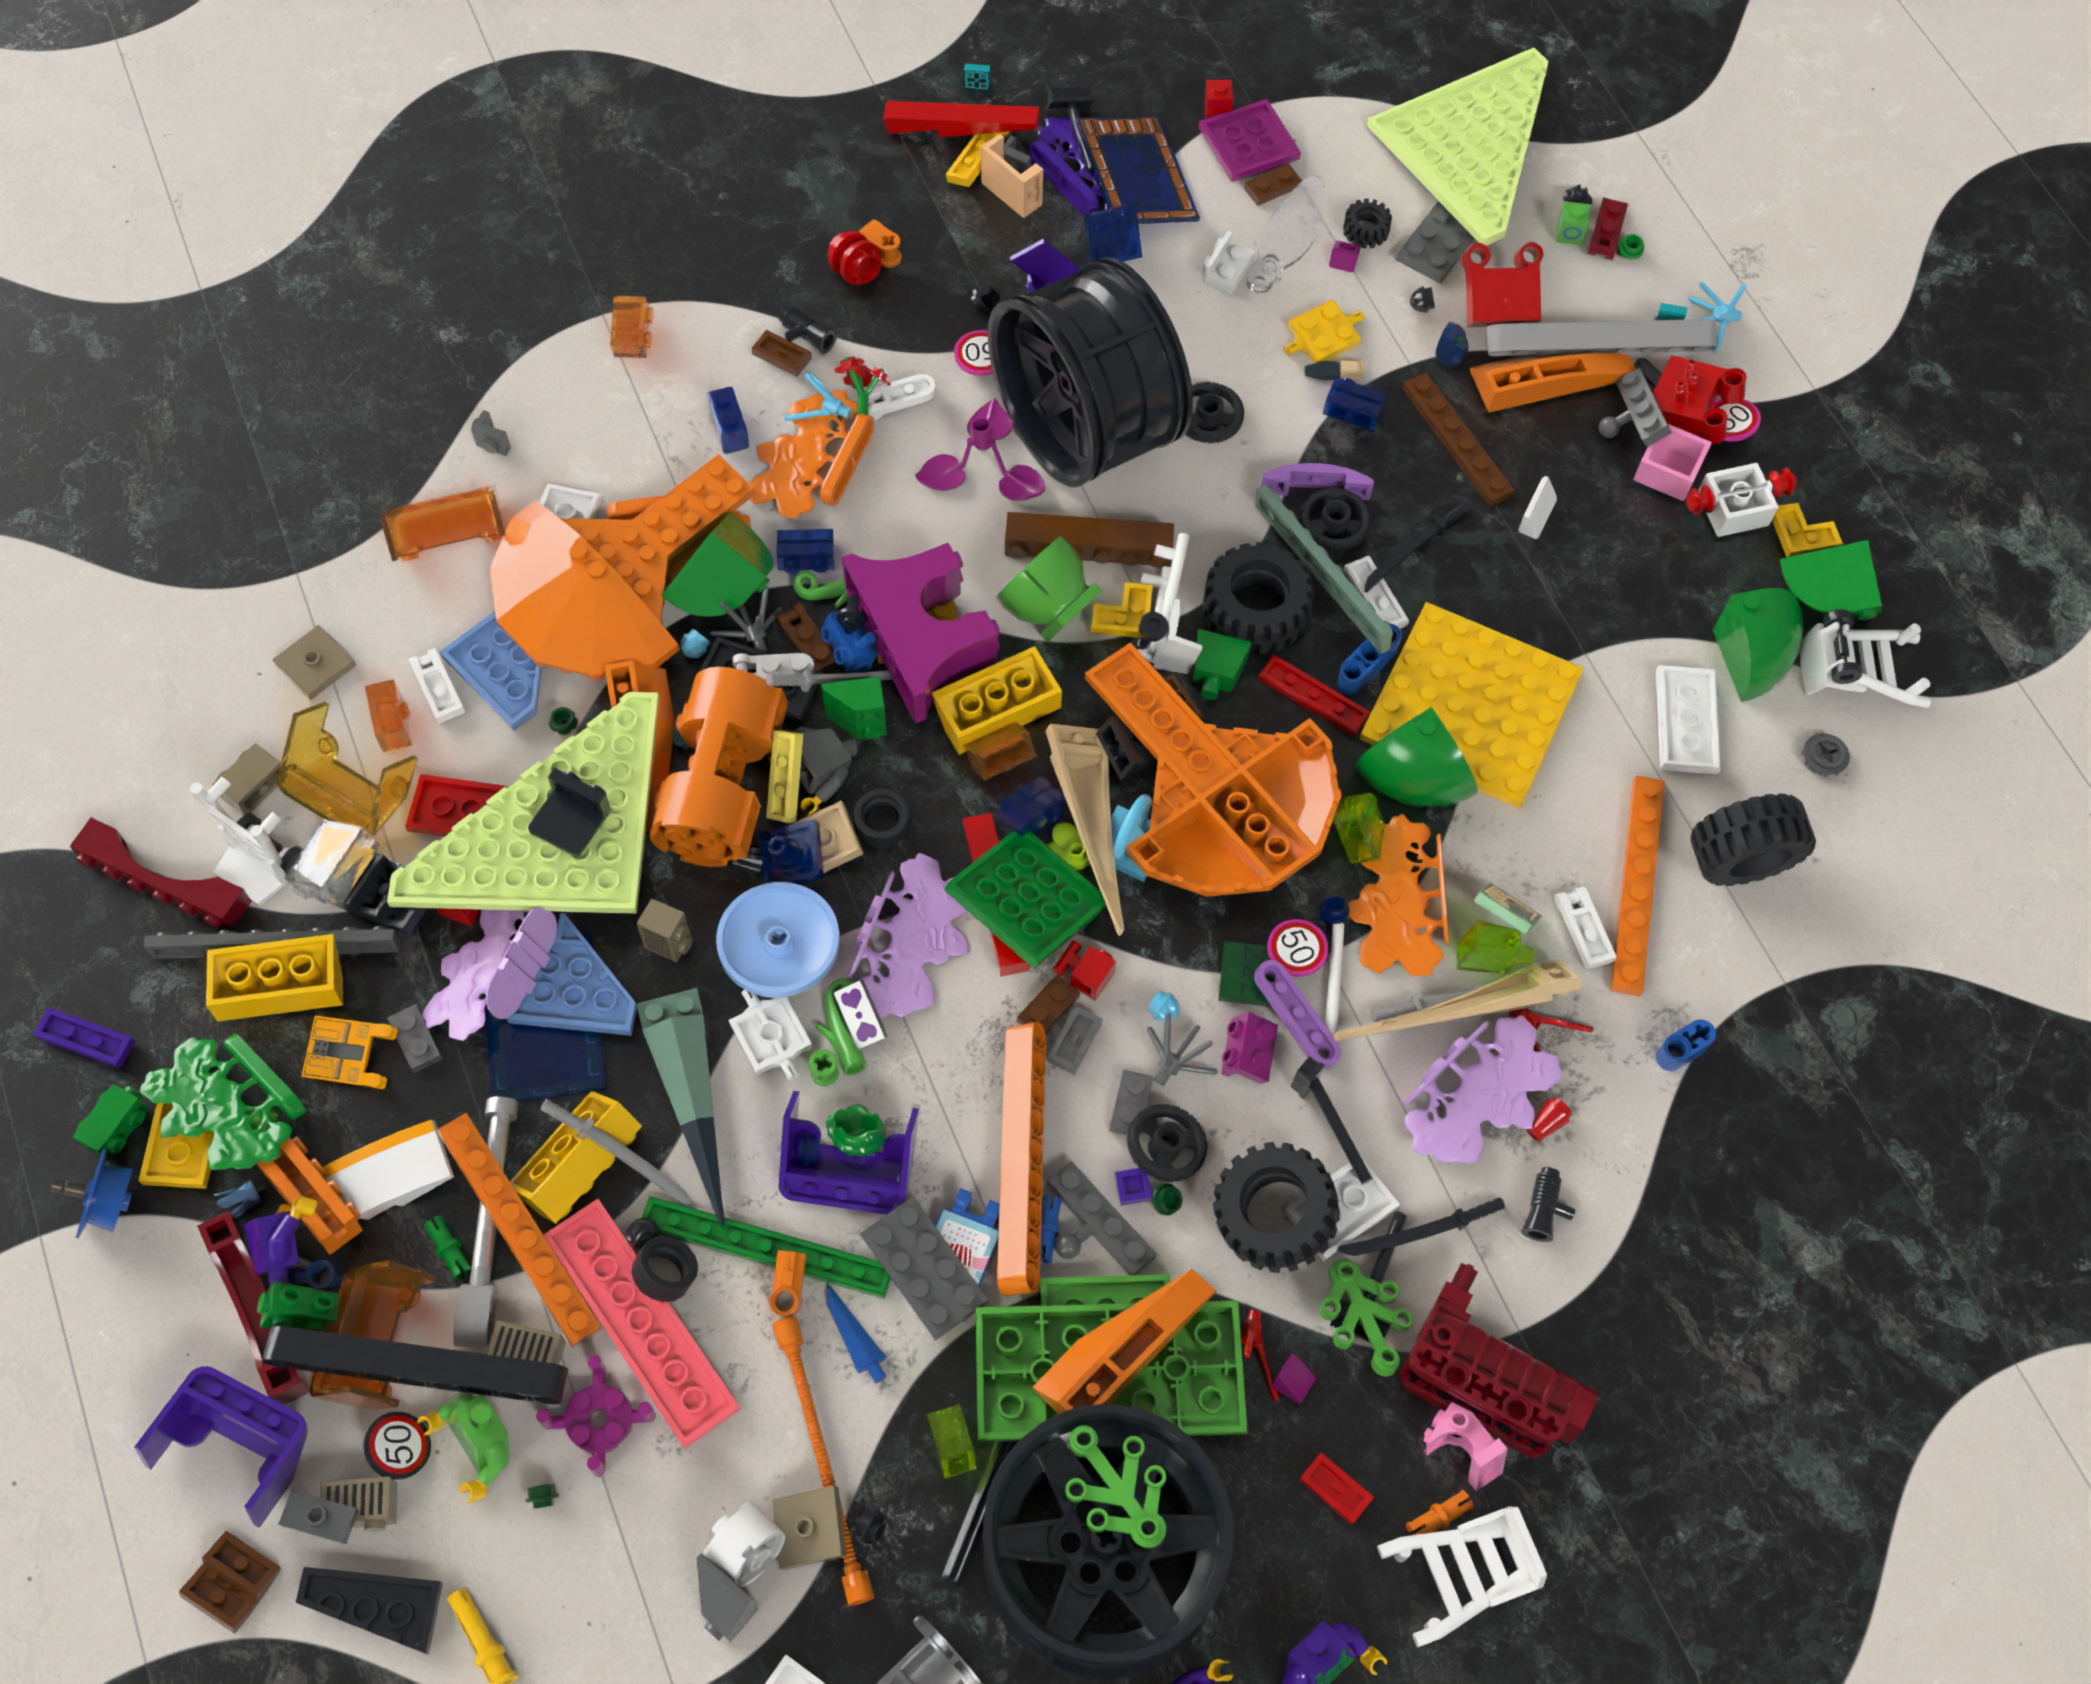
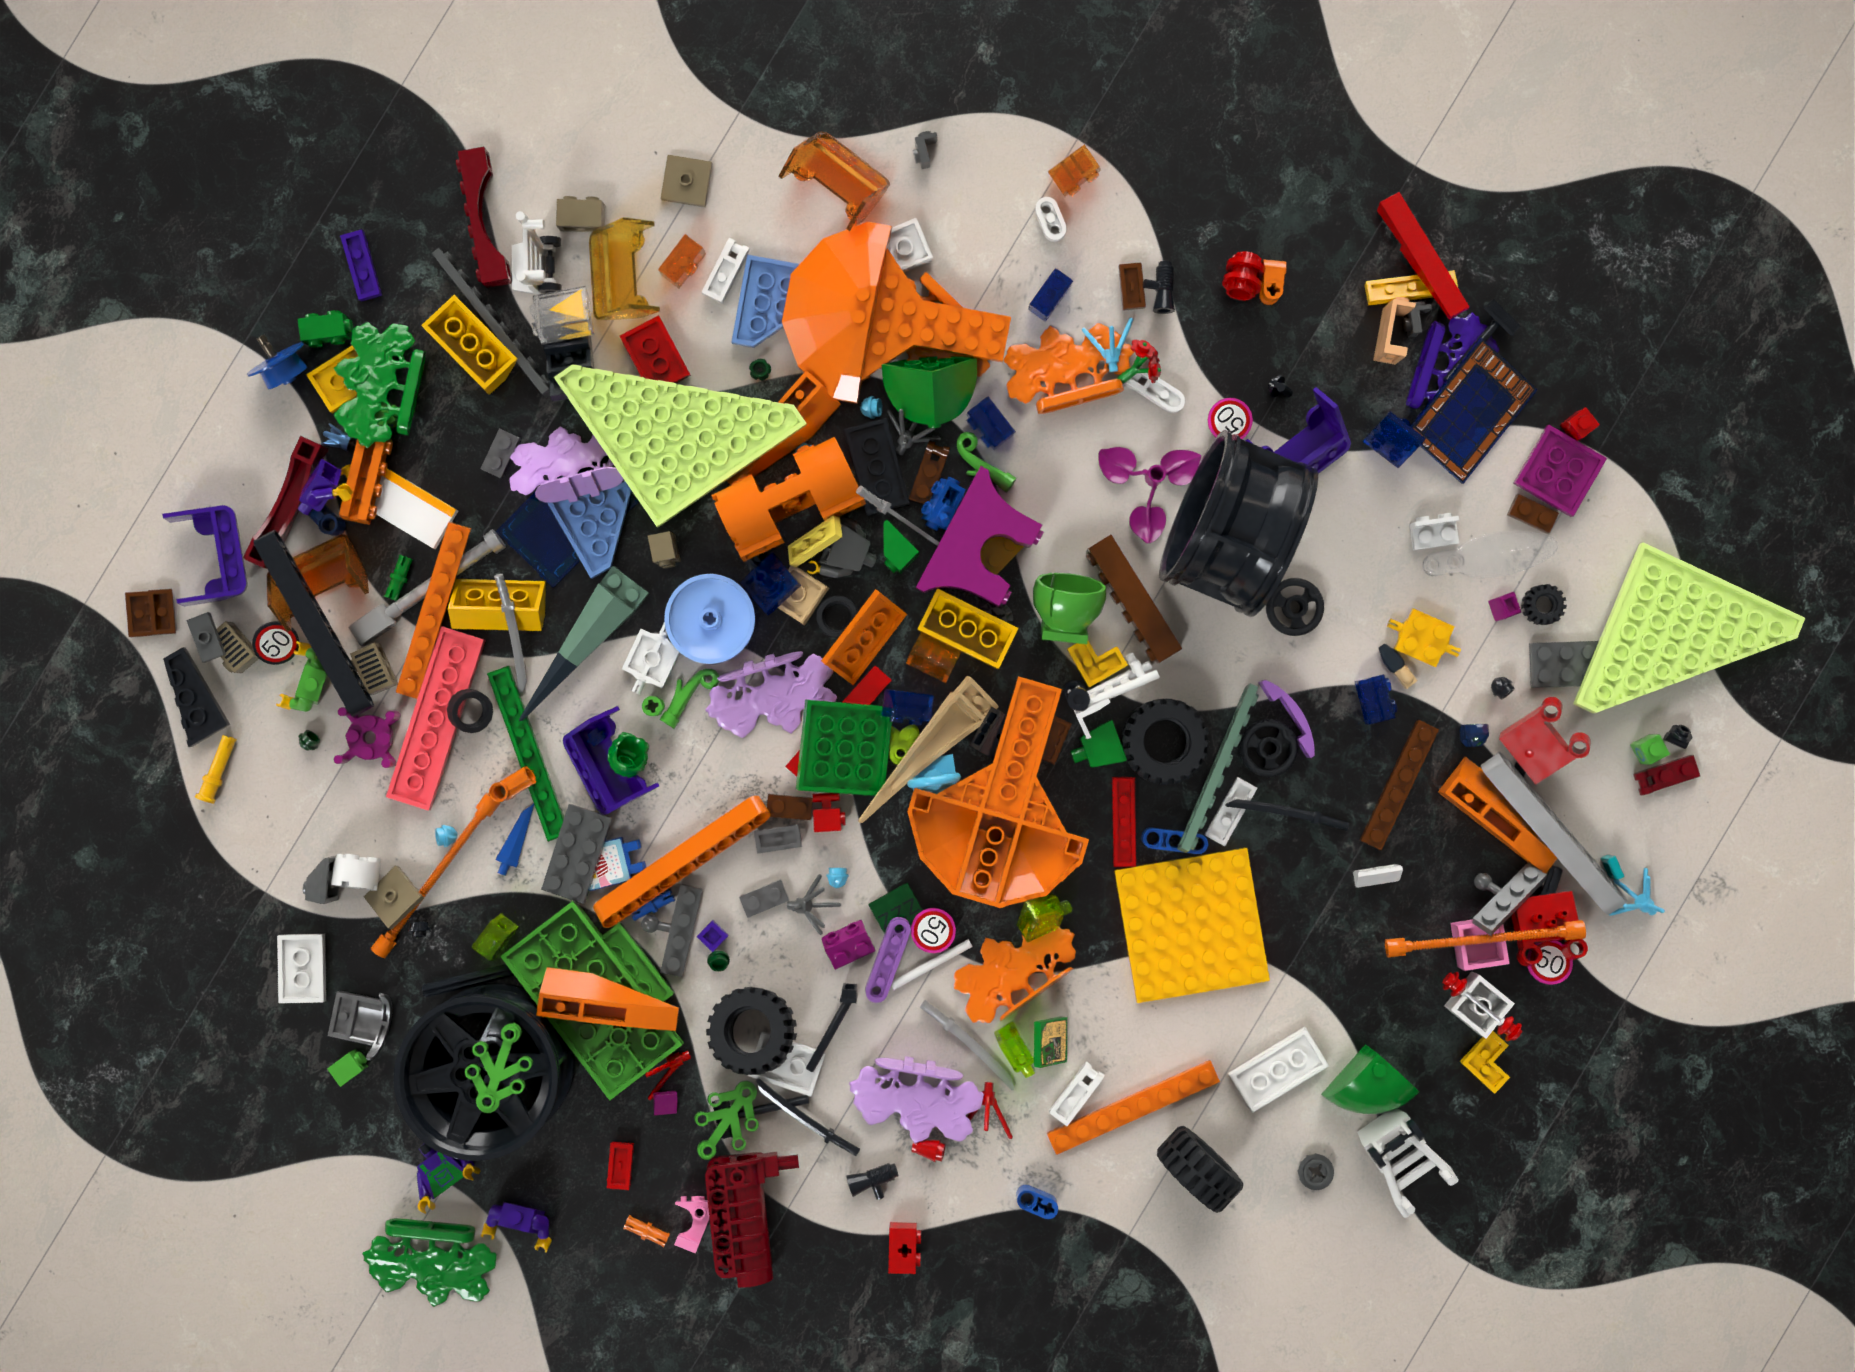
camera: 50 degrees right, 25 degrees up
green brick [257,1281,339,1333] -> none
light orange flag [301,1016,398,1089] -> none
black bracket [528,768,612,857] -> none
black plate [626,1218,659,1250] -> none
white plate [733,653,815,680] -> none
tile [834,980,888,1049] -> none
black plate [837,595,866,629] -> none
teal tile [964,64,990,90] -> none
black wheel [1127,1104,1208,1182] -> none
clear blue plate [1319,896,1350,924] -> none
tan plate [1334,959,1582,1041] -> none
green brick [1355,707,1478,807] -> none
white hand [1377,1507,1547,1647] -> none
green plate [1618,234,1644,259] -> none
green brick [1780,540,1882,620] -> none
none -> medium azure plate [435,825,458,847]
none -> orange plate [821,589,907,685]
none -> red brick [888,1222,921,1274]
none -> white plate [1035,197,1066,242]
none -> orange hose [1385,920,1586,957]

